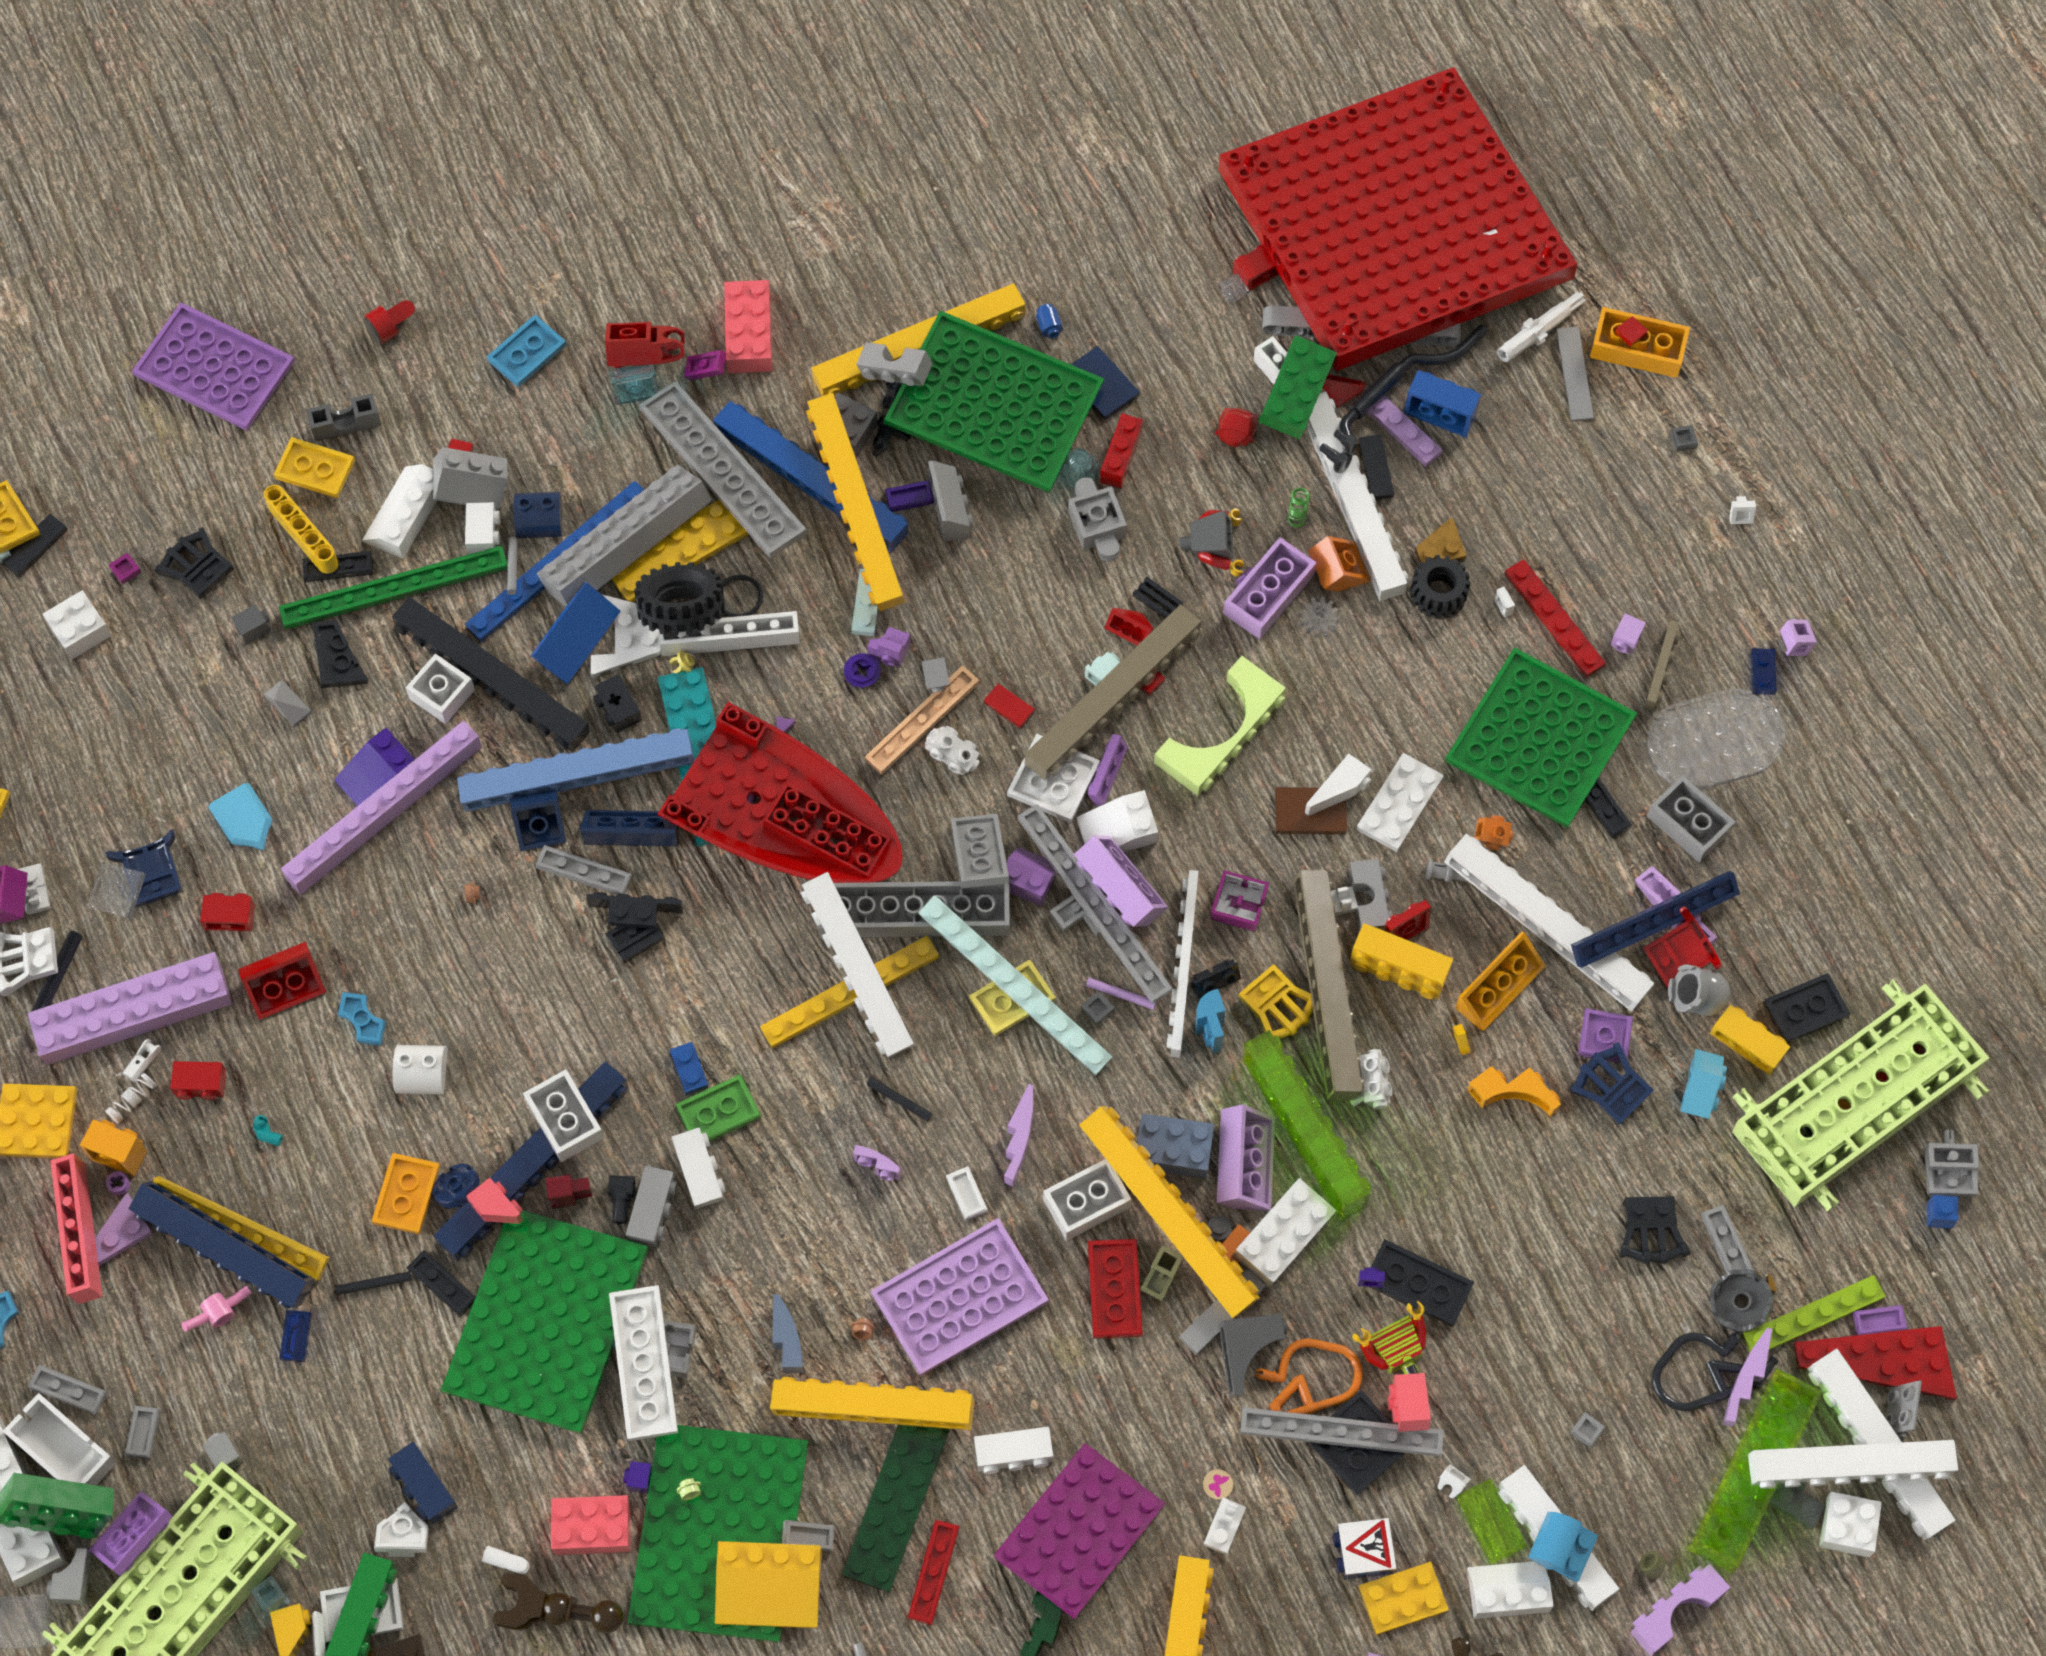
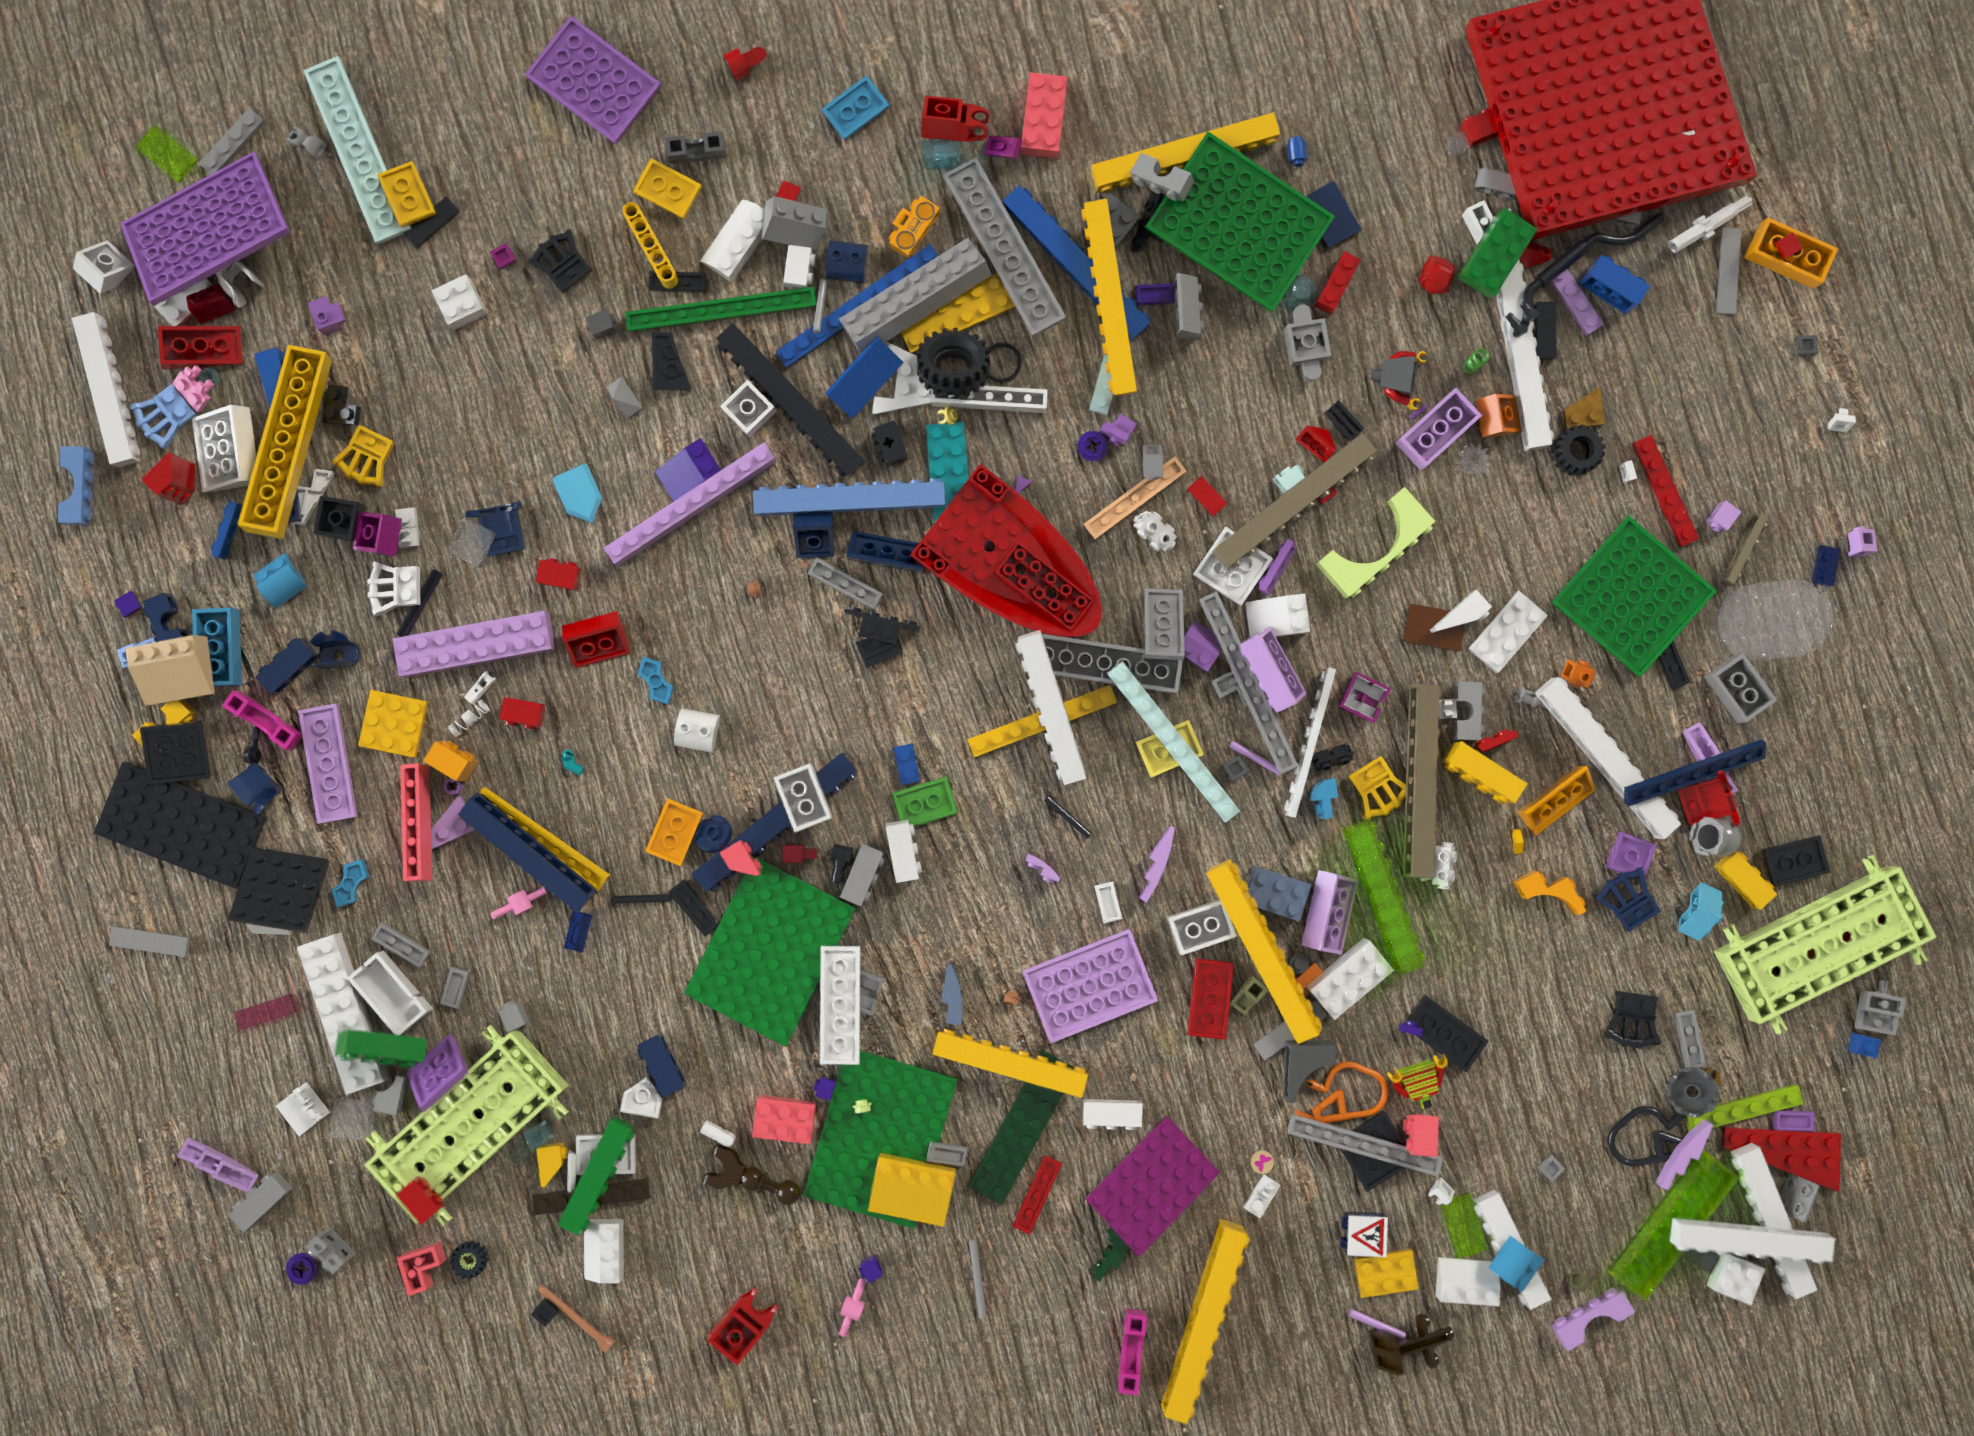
camera: 10 degrees right, 20 degrees up
none -> light orange piece [888,196,940,259]

